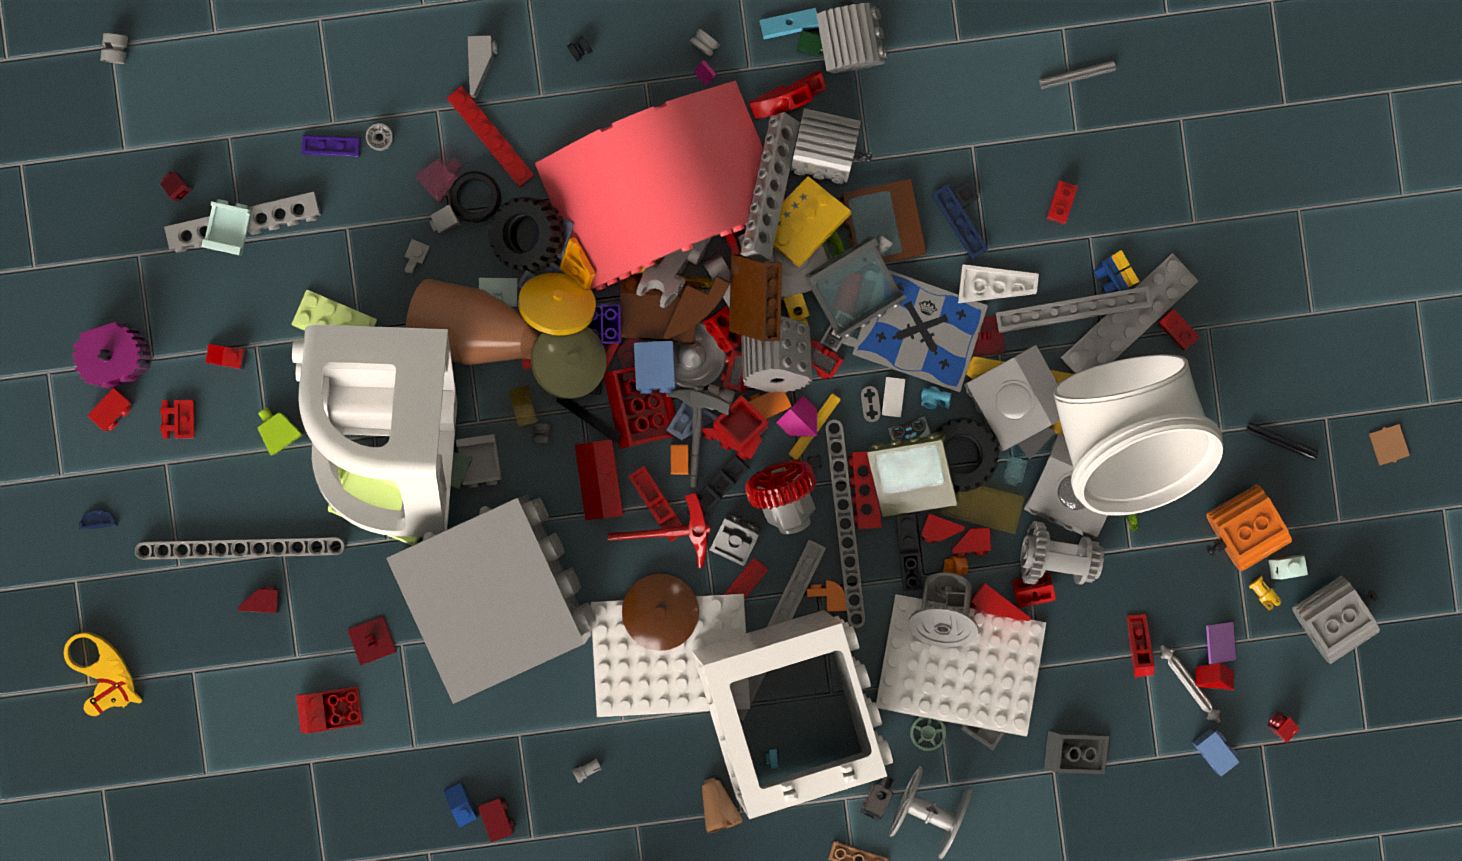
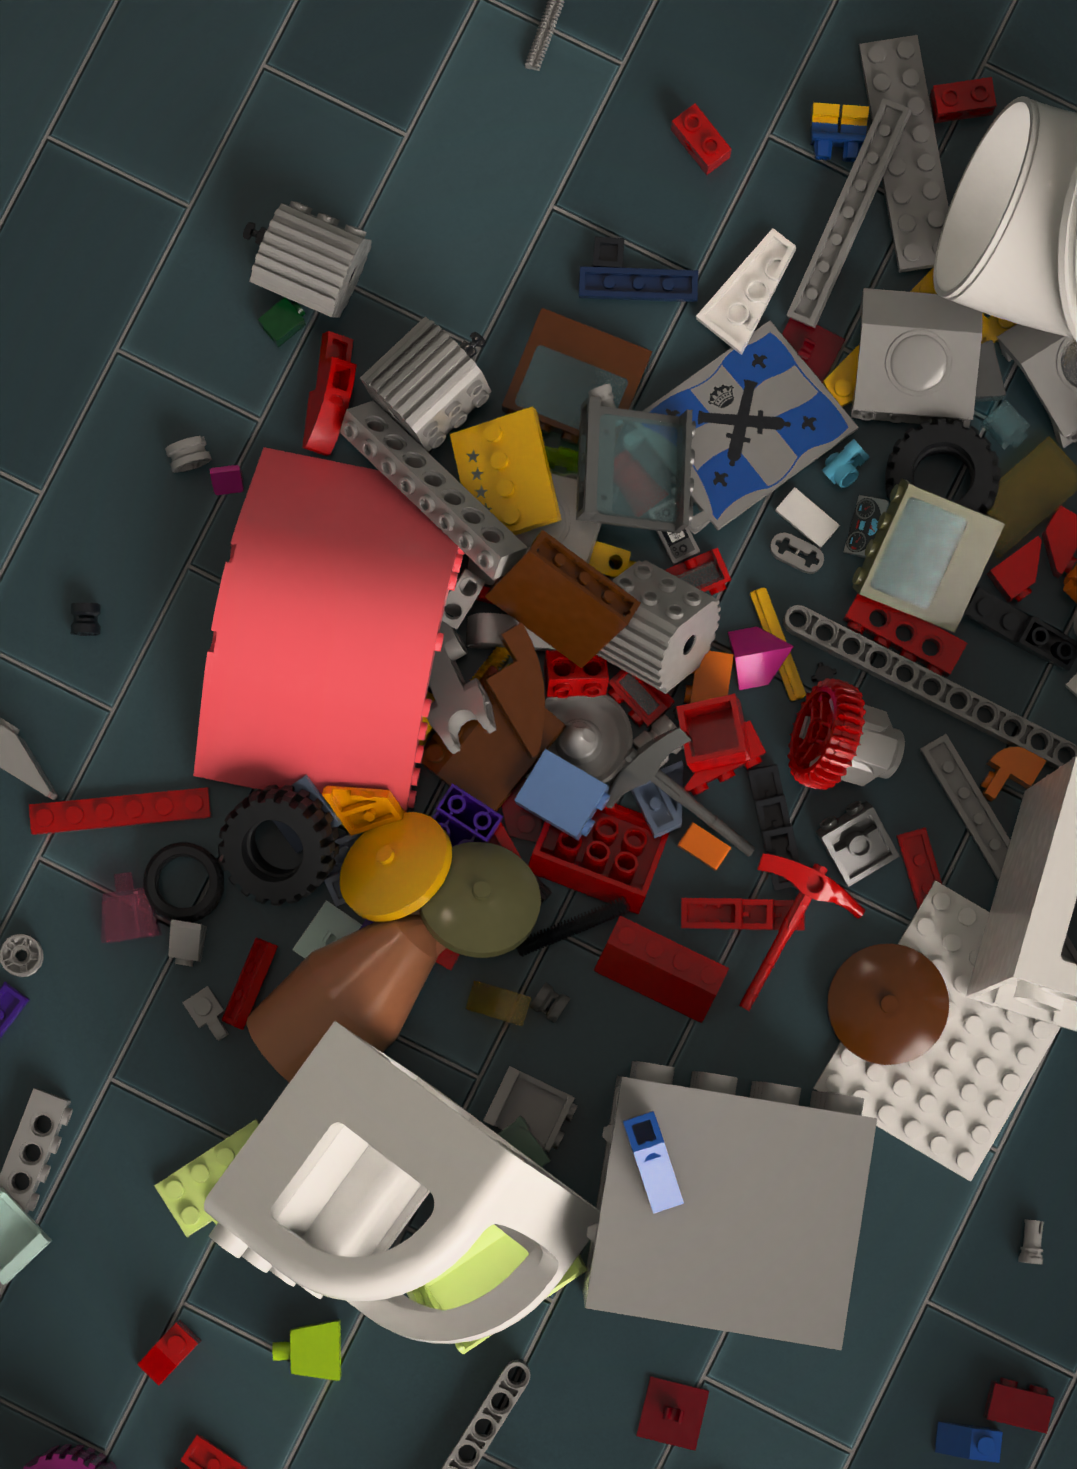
camera: 55 degrees left, 5 degrees down
medium azure tile [759,8,819,39] -> none
none -> red tile [222,937,278,1030]
none -> light grey leg [442,568,486,630]
none -> slope [622,1111,684,1214]

